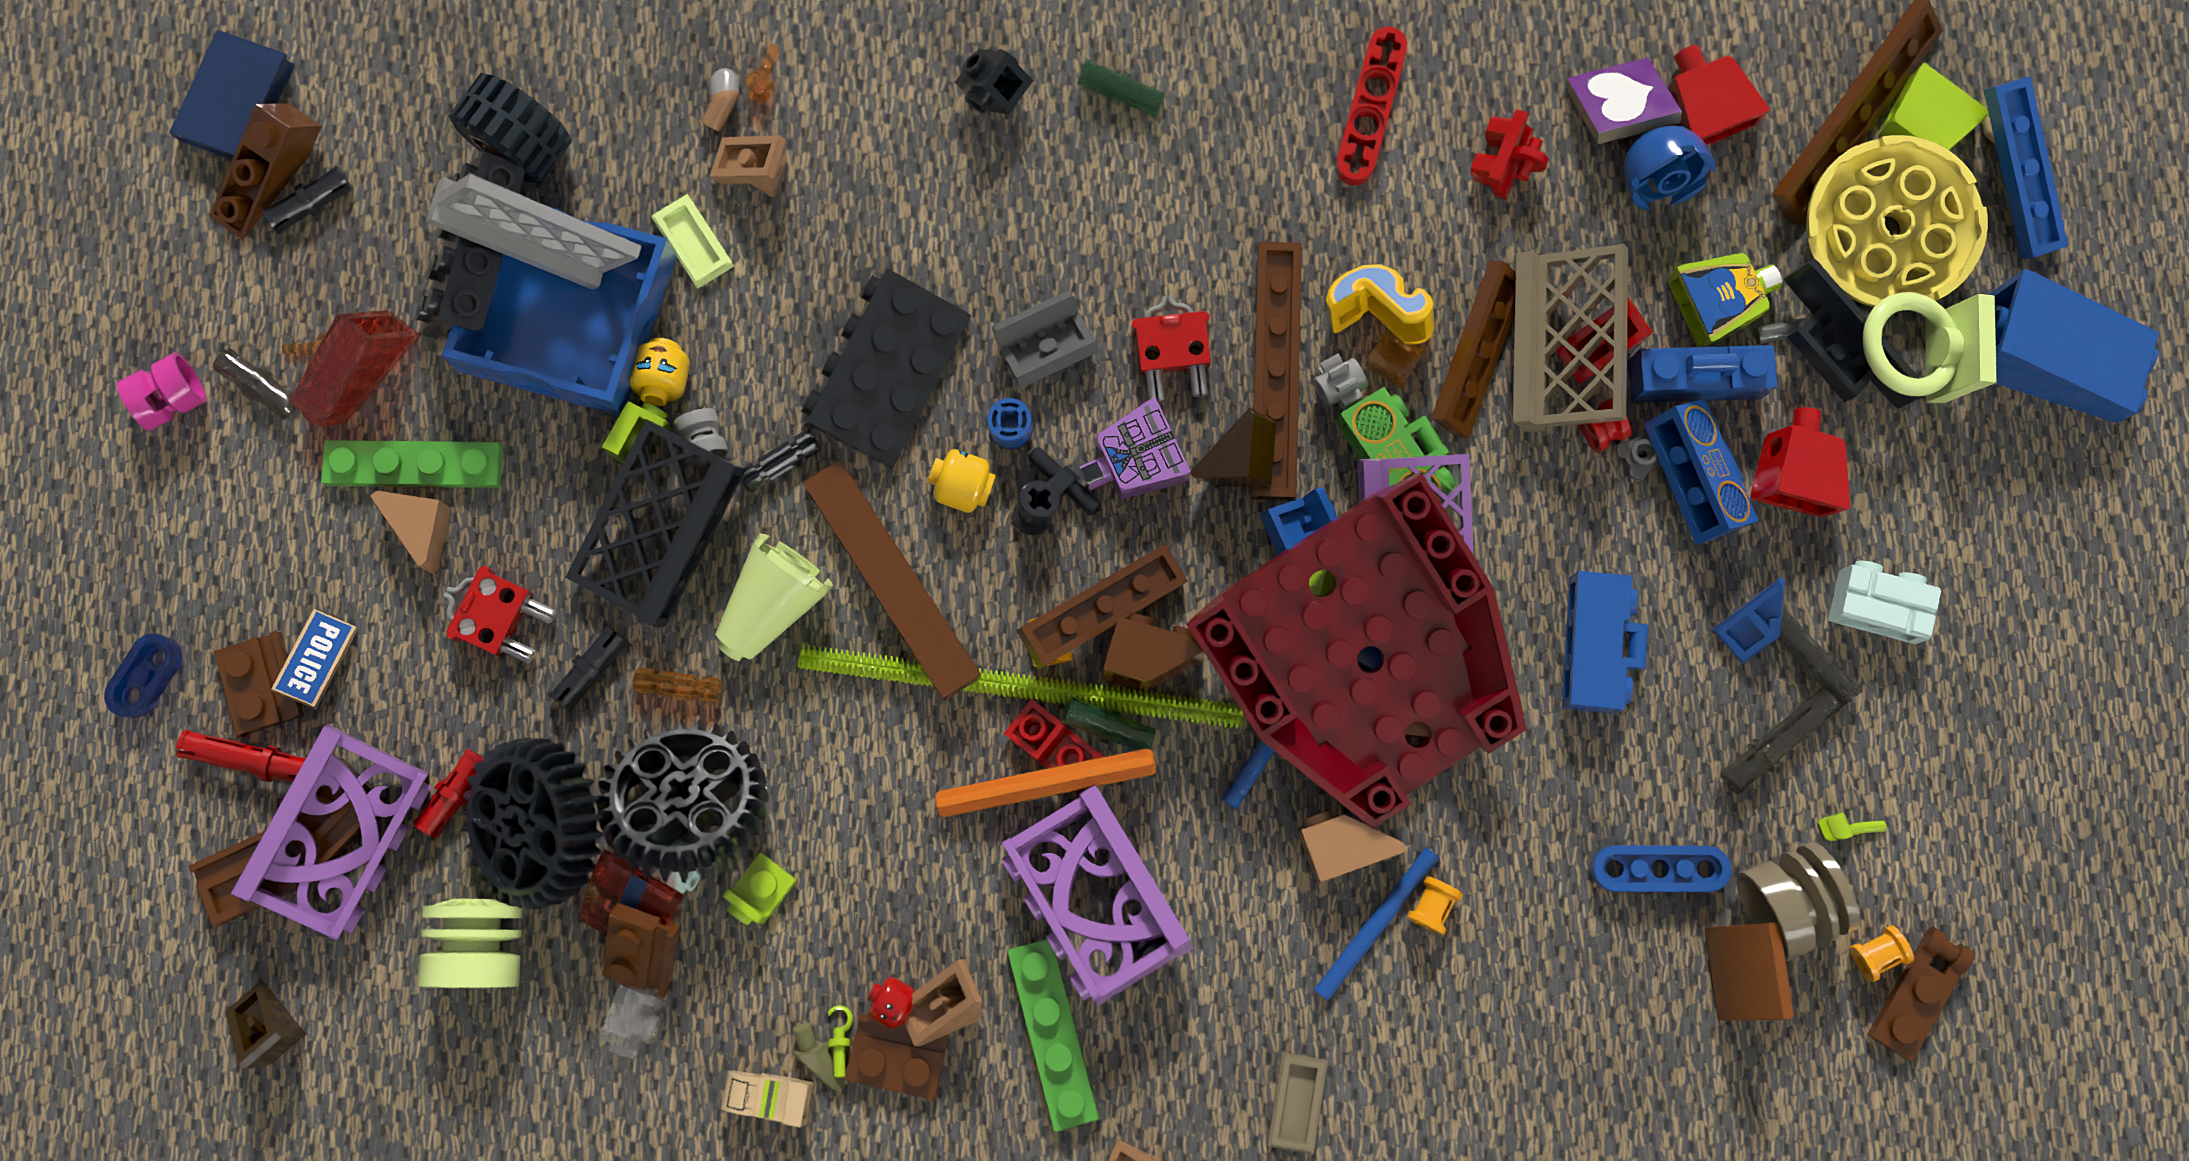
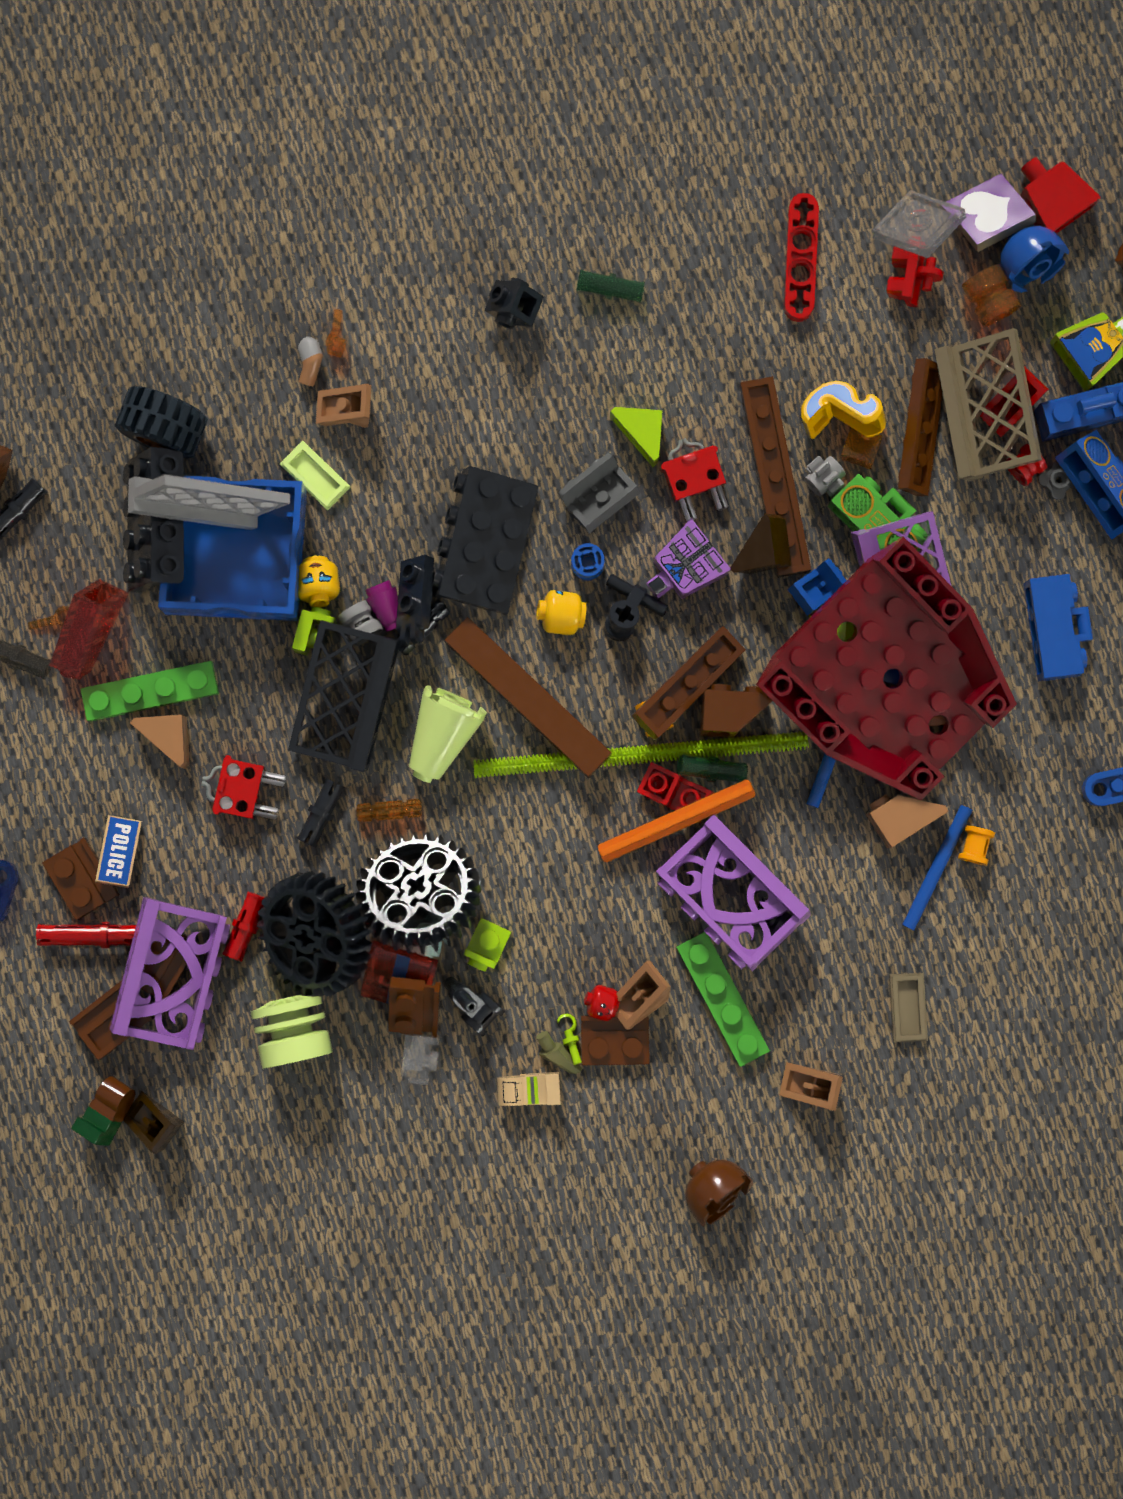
camera: 10 degrees left, 5 degrees up
none -> leg [71,1076,136,1146]
none -> magenta cone [365,580,398,632]
none -> black hinge [396,554,434,646]
none -> black piece [444,977,506,1037]
none -> lime slope [610,407,663,467]
none -> clear tile [872,190,966,258]
none -> clear orange wheel [961,264,1022,327]

